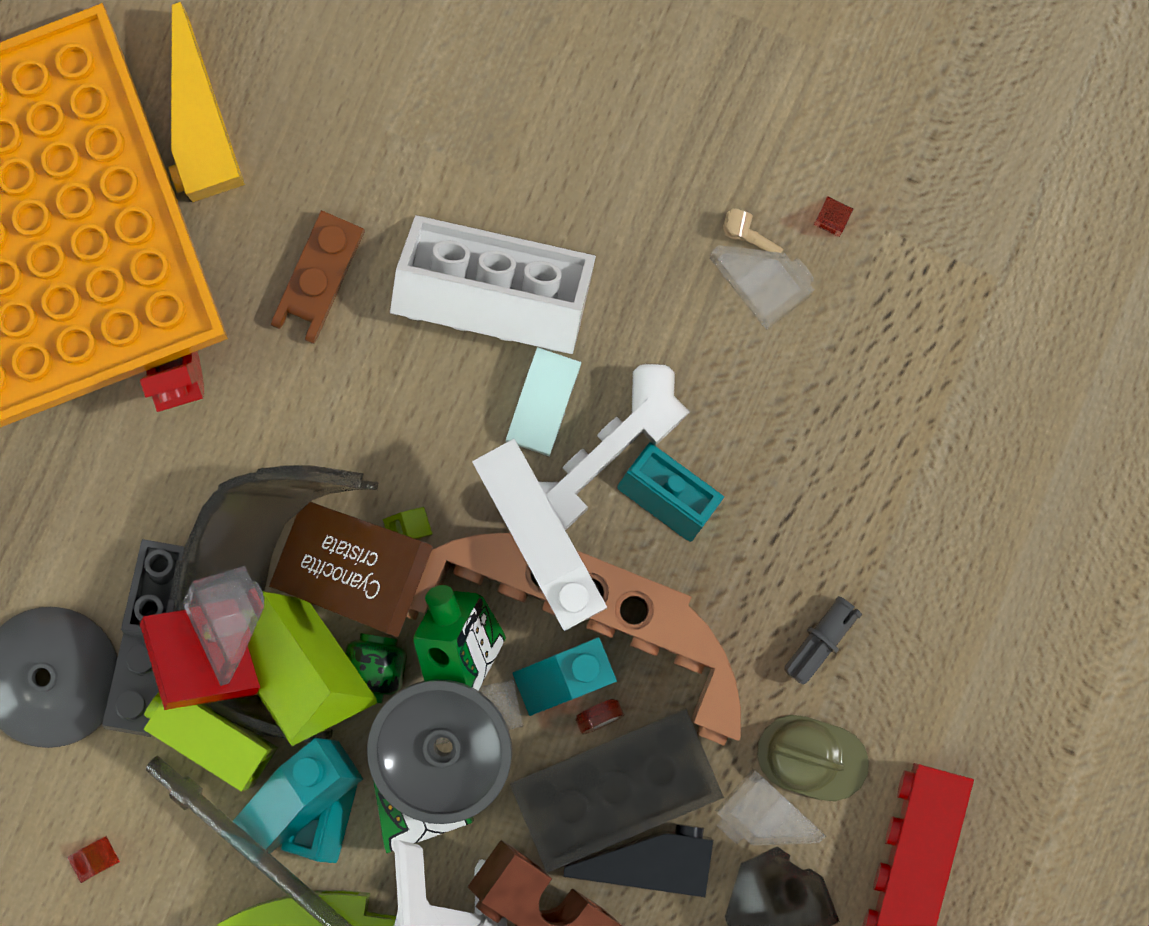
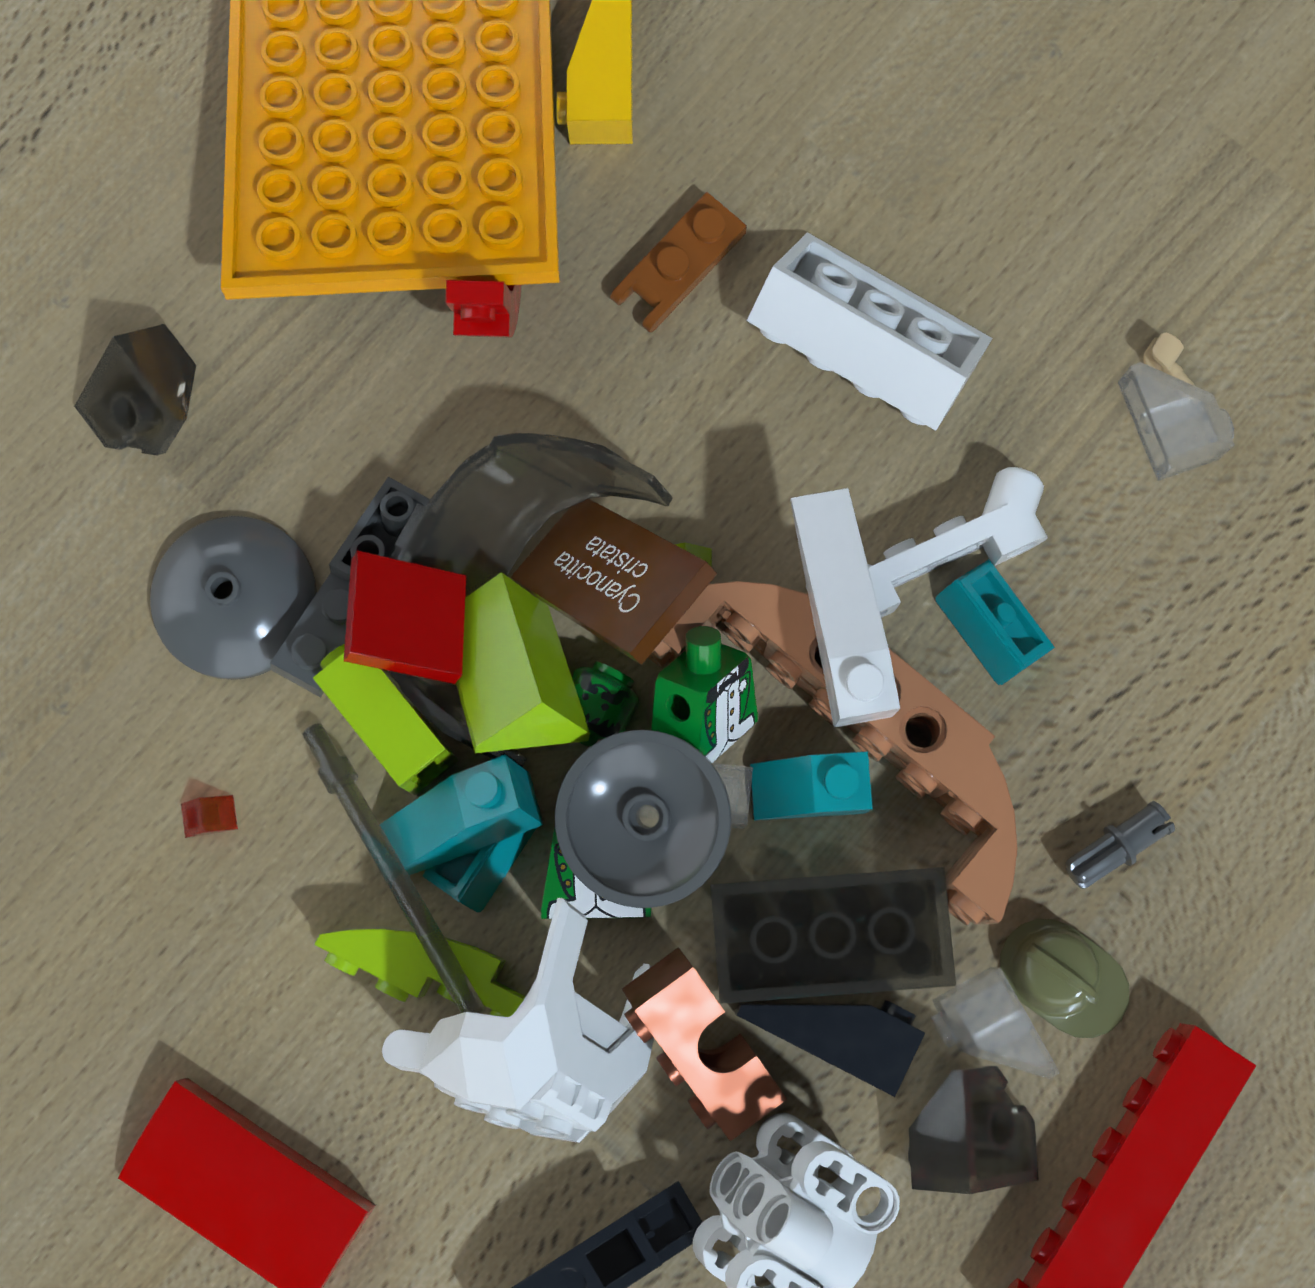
camera: 20 degrees right, 5 degrees down
clear slope [182,566,264,686] -> none
light aqua slope [506,347,582,457] -> none
clear red tile [575,699,625,735] -> none
clear red piece [814,196,853,237] -> none

